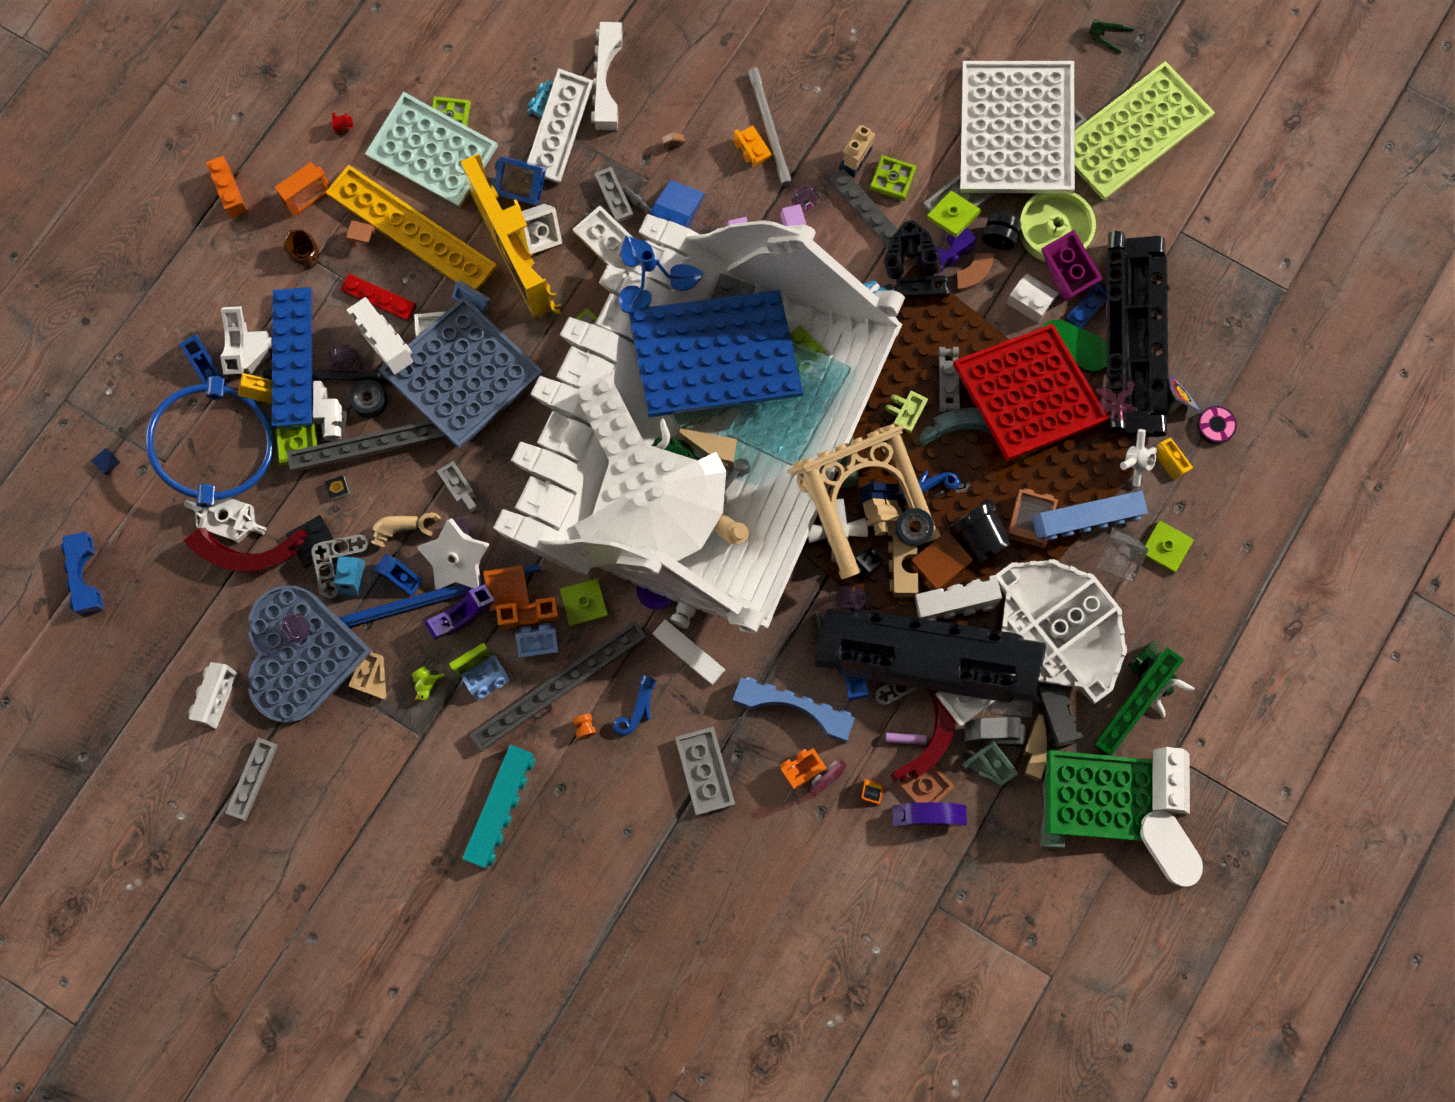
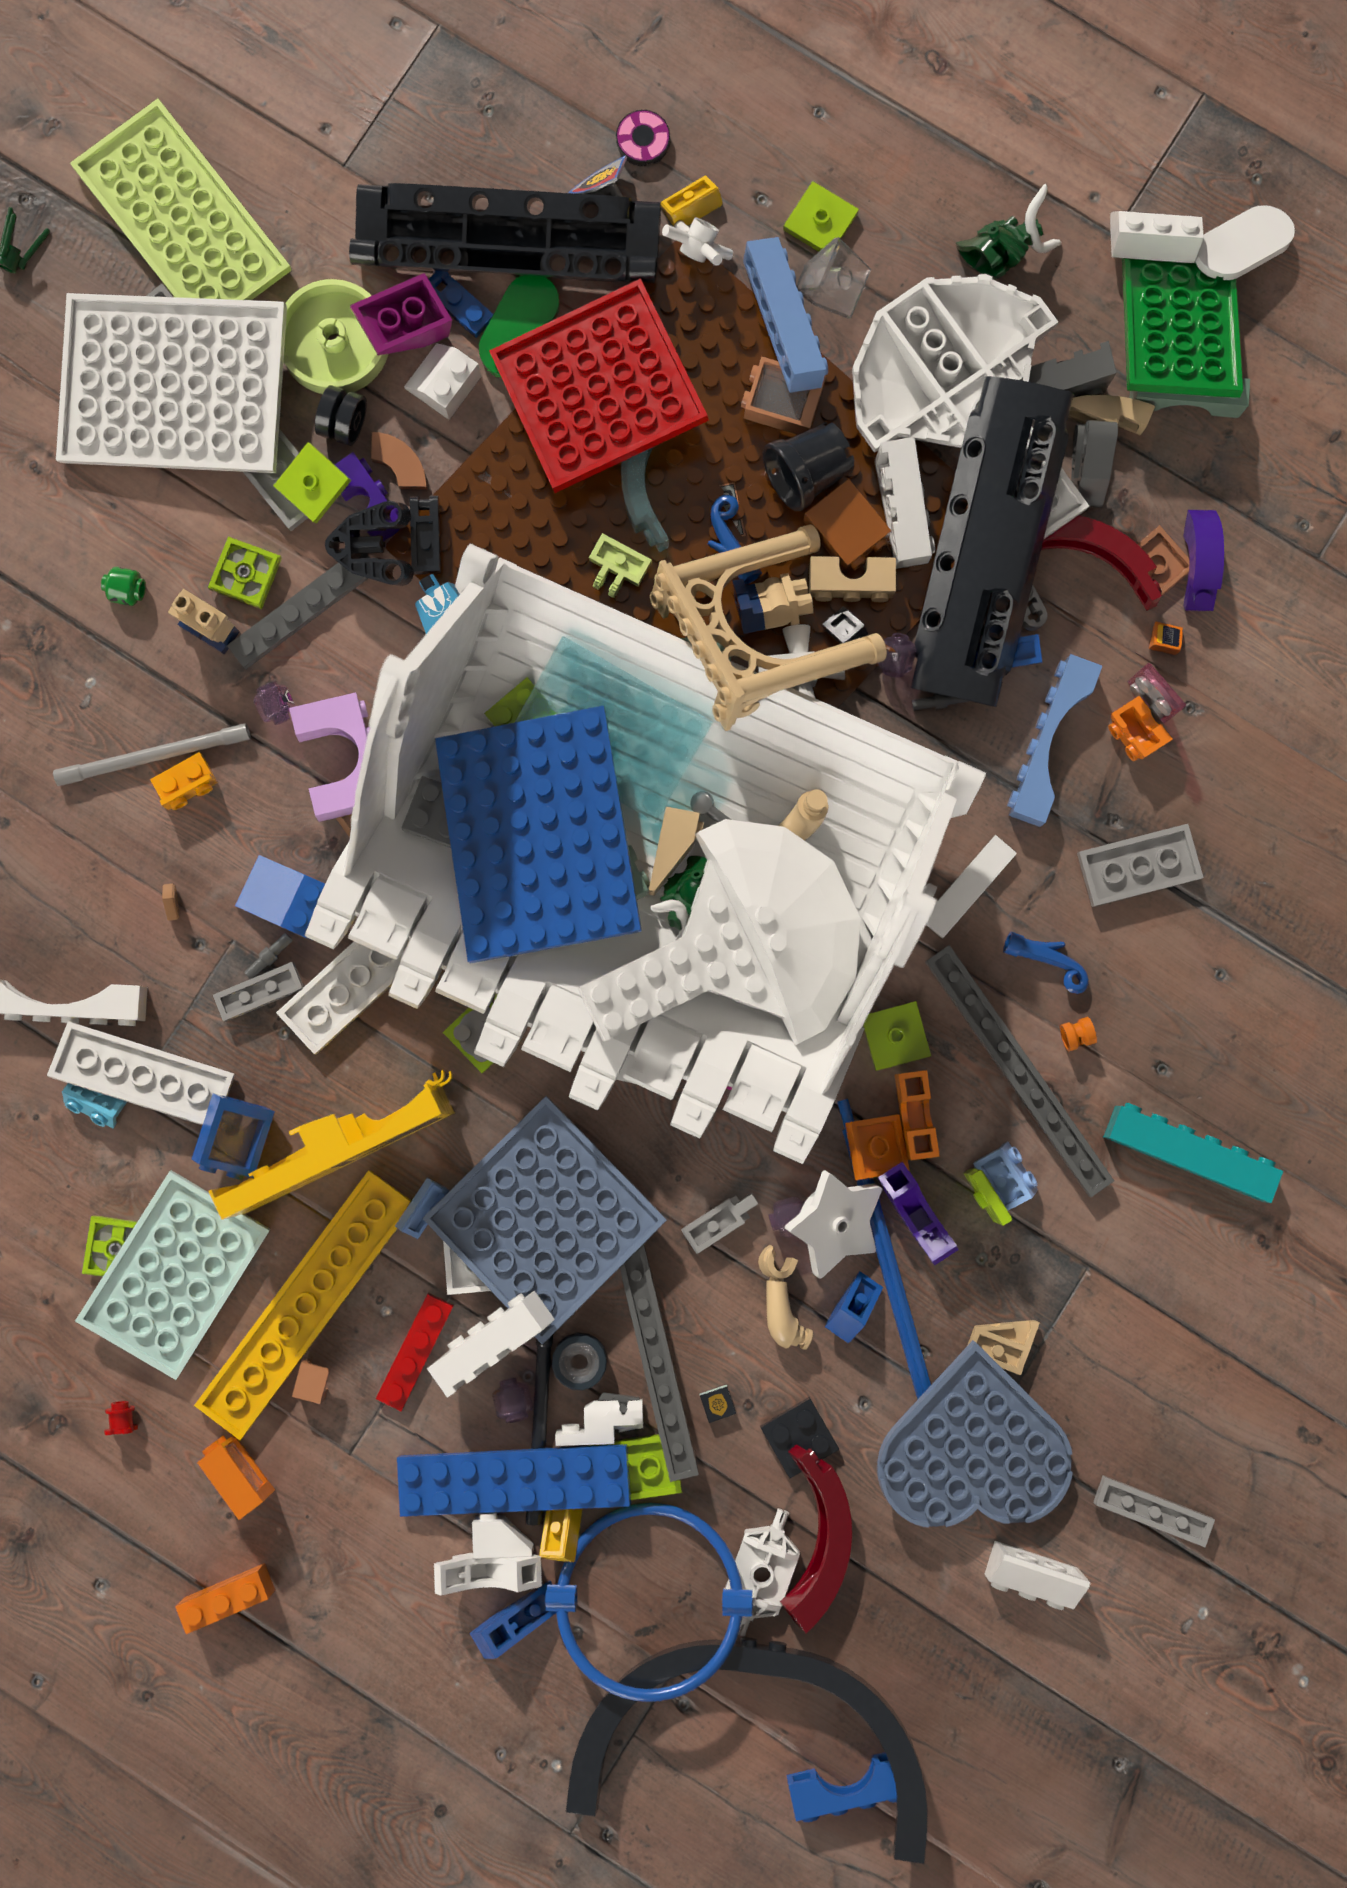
camera: 90 degrees left, 10 degrees up
dark blue tile [92,448,121,475] -> none
clear purple head [280,612,311,643] -> none
reddish brown hair [284,229,319,267] -> none
light grey beam [311,534,368,599] -> none
dark azure torso [335,556,365,597] -> none
lime animal [411,666,445,702] -> none
light blue bracket [515,623,558,657] -> none
white slope [516,204,562,255] -> none
blue plant [619,235,704,313] -> none
lavender piece [885,733,926,745] -> none
wheel [896,508,934,547] -> none
light grey plate [938,347,960,413] -> none
sand green wing [962,740,1018,786] -> none
green plate [1094,647,1185,756] -> none
clear pink piece [1095,381,1137,422] -> none
none -> green head [101,567,146,606]
none -> black arch [566,1637,928,1864]

